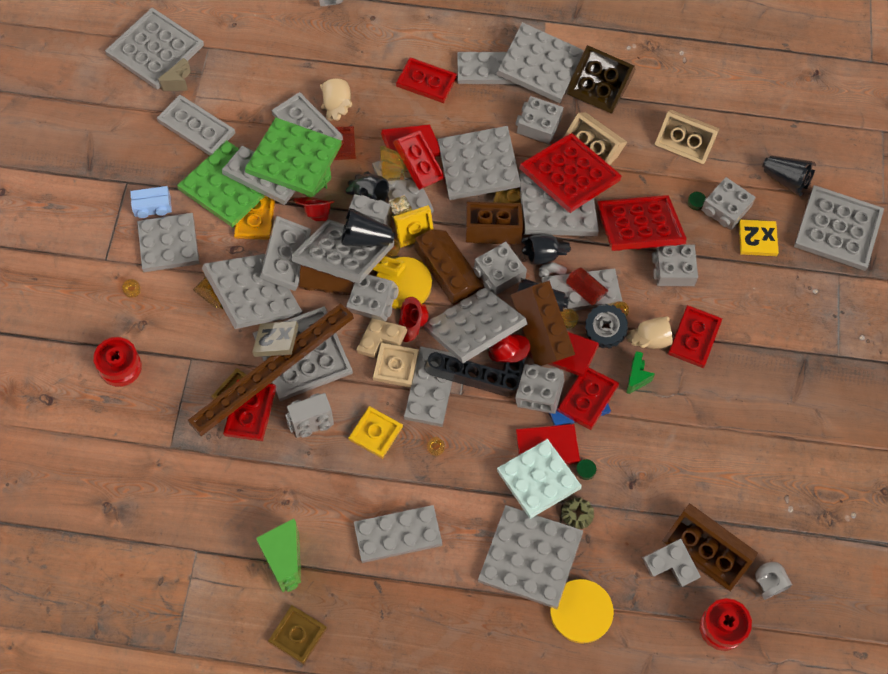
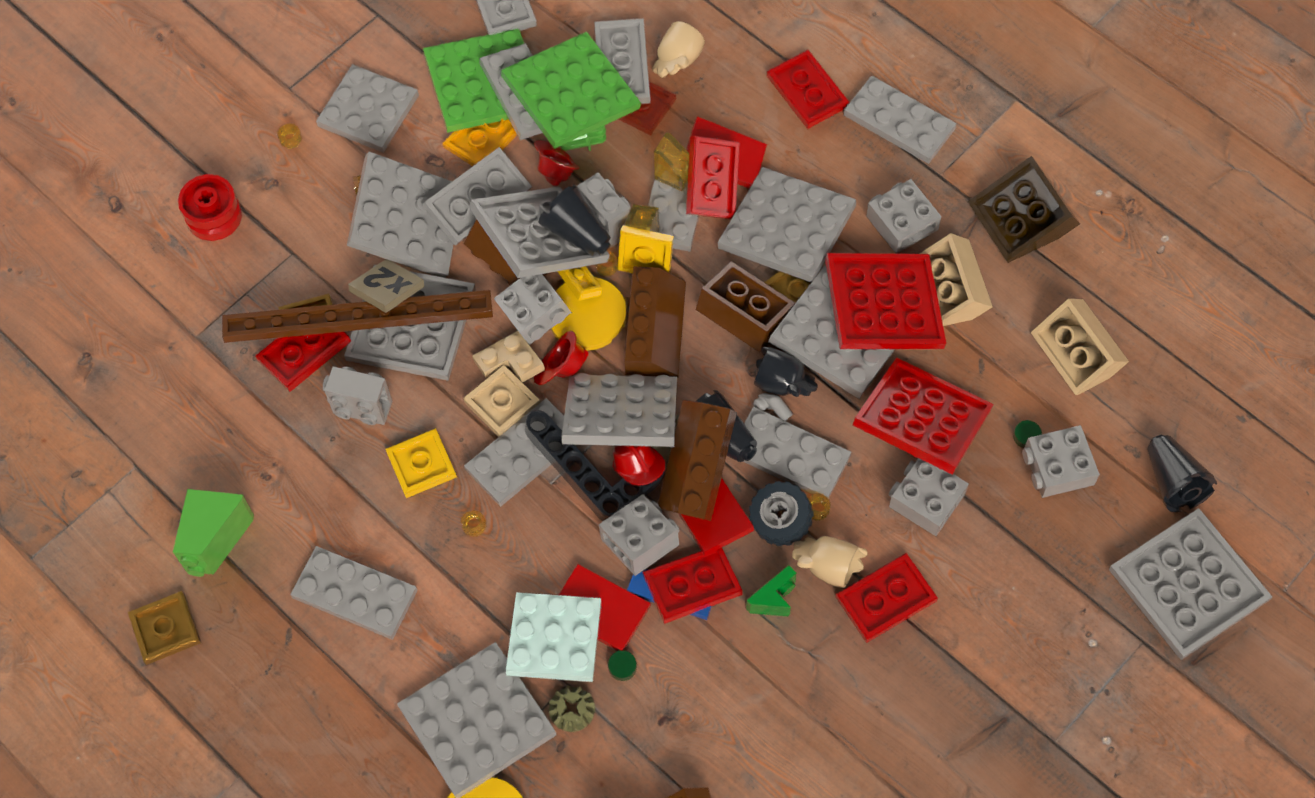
camera: 40 degrees right, 0 degrees up
light blue brick [130,186,172,218] -> none
black piece [345,171,389,201] -> none
light grey brick [473,242,527,295] -> none
light grey plate [497,22,584,103] -> none
clear yellow tile [561,309,579,329] -> none
clear red slope [566,267,608,306] -> none
yellow tile [739,220,779,256] -> none

